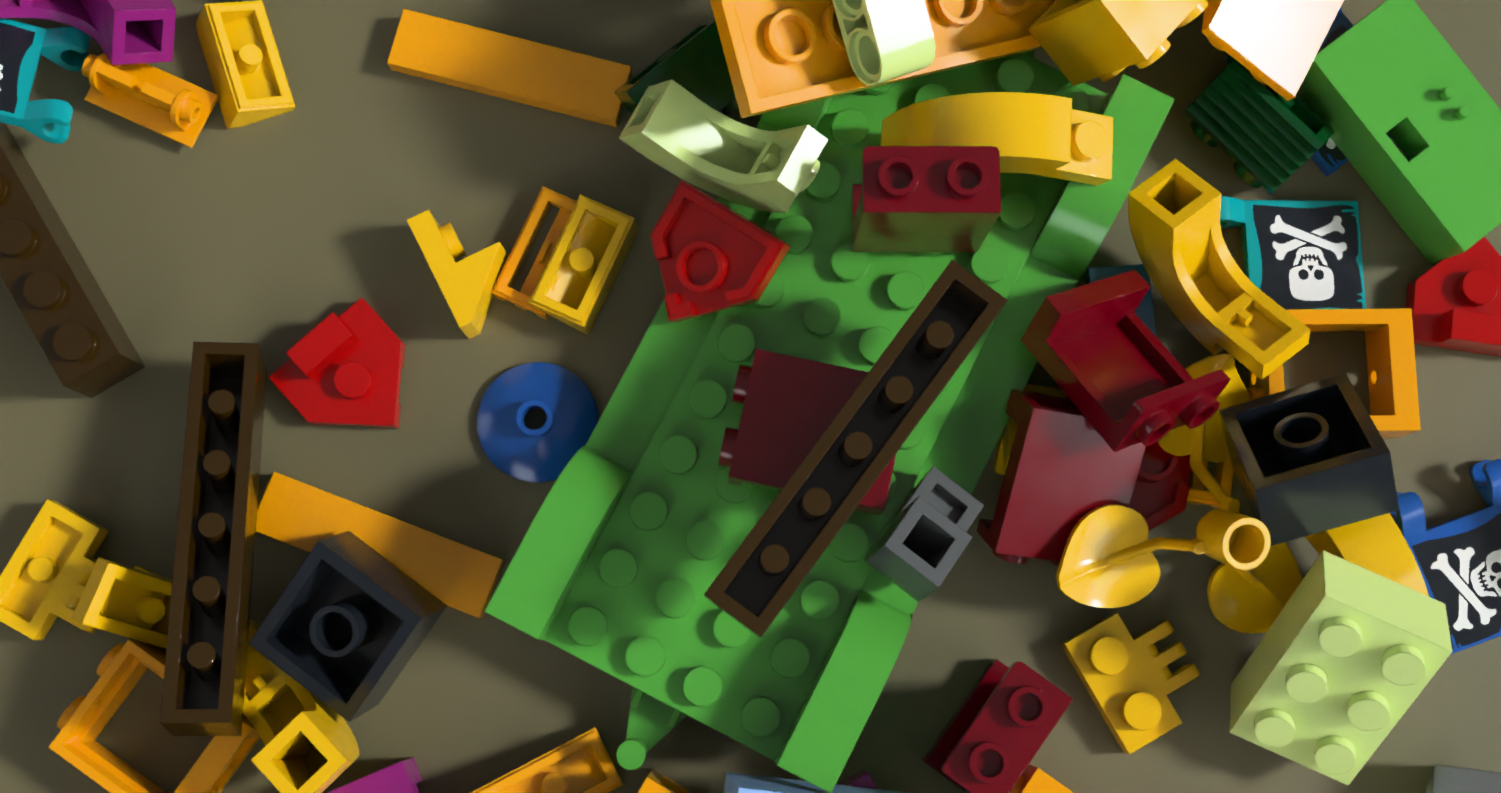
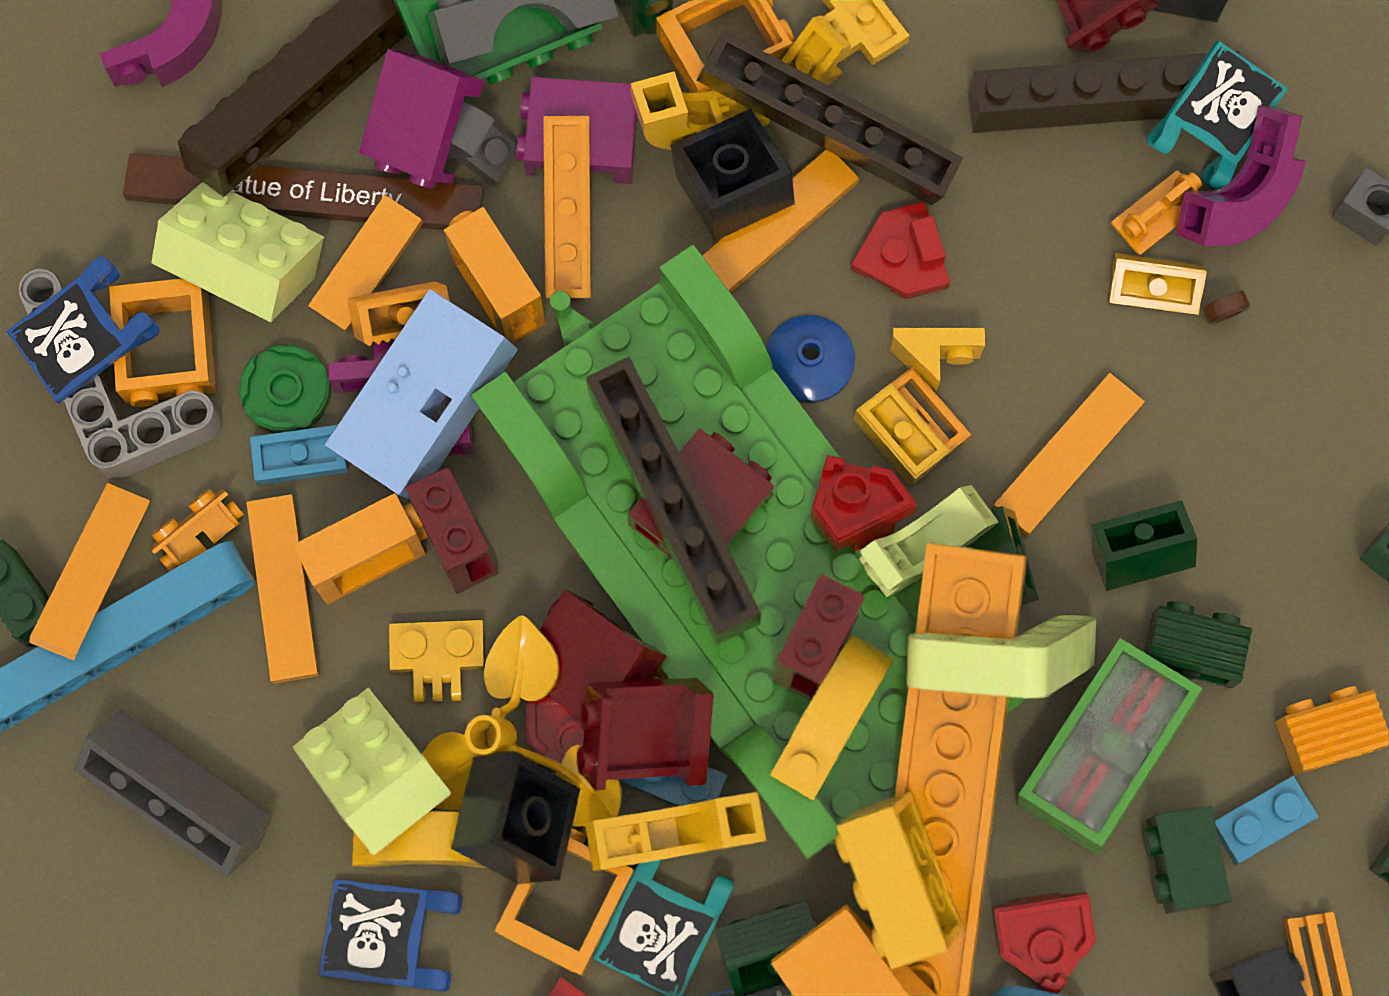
camera: 120 degrees right, 5 degrees down
dark grey brick [864,466,984,602] -> none

